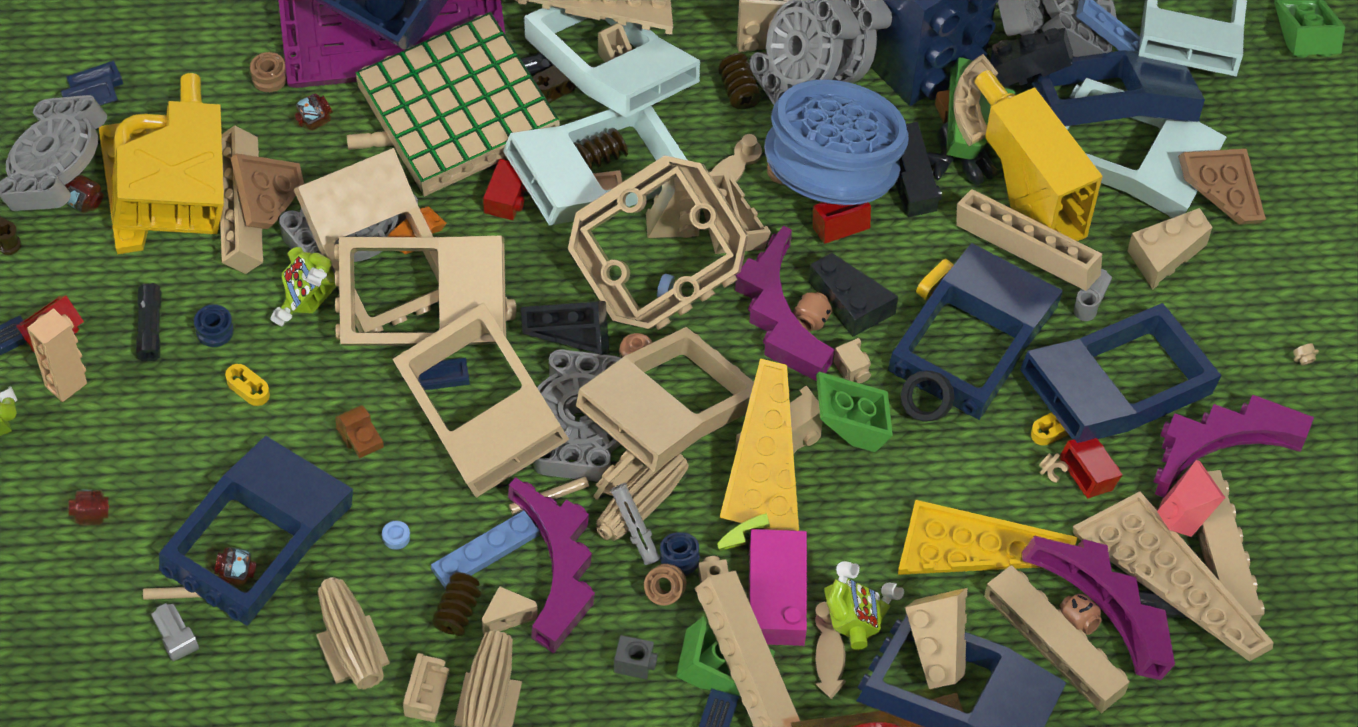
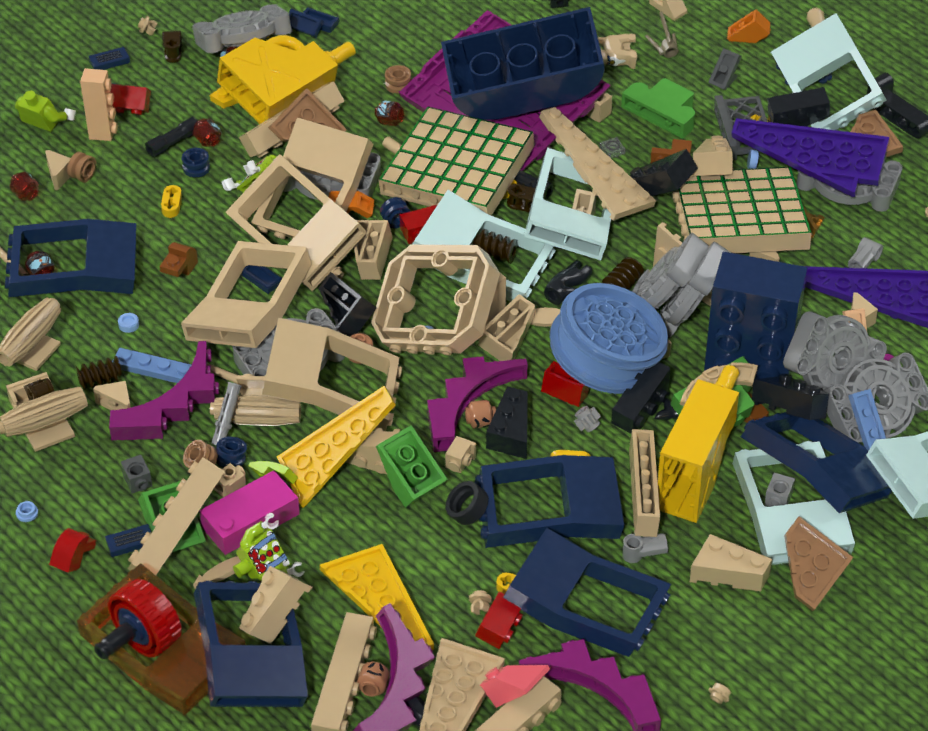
camera: 55 degrees right, 10 degrees down
none -> dark brown piece [23,378,54,401]
none -> tan slope [45,150,71,190]
none -> medium nougat wheel [67,152,96,183]
none -> clear red head [193,118,222,147]
none -> tan wedge [354,220,393,280]
none -> dark blue wheel [380,197,411,229]
none -> black piece [544,260,593,305]
none -> light grey gear [574,406,601,432]
none -> light grey brick [765,473,795,507]

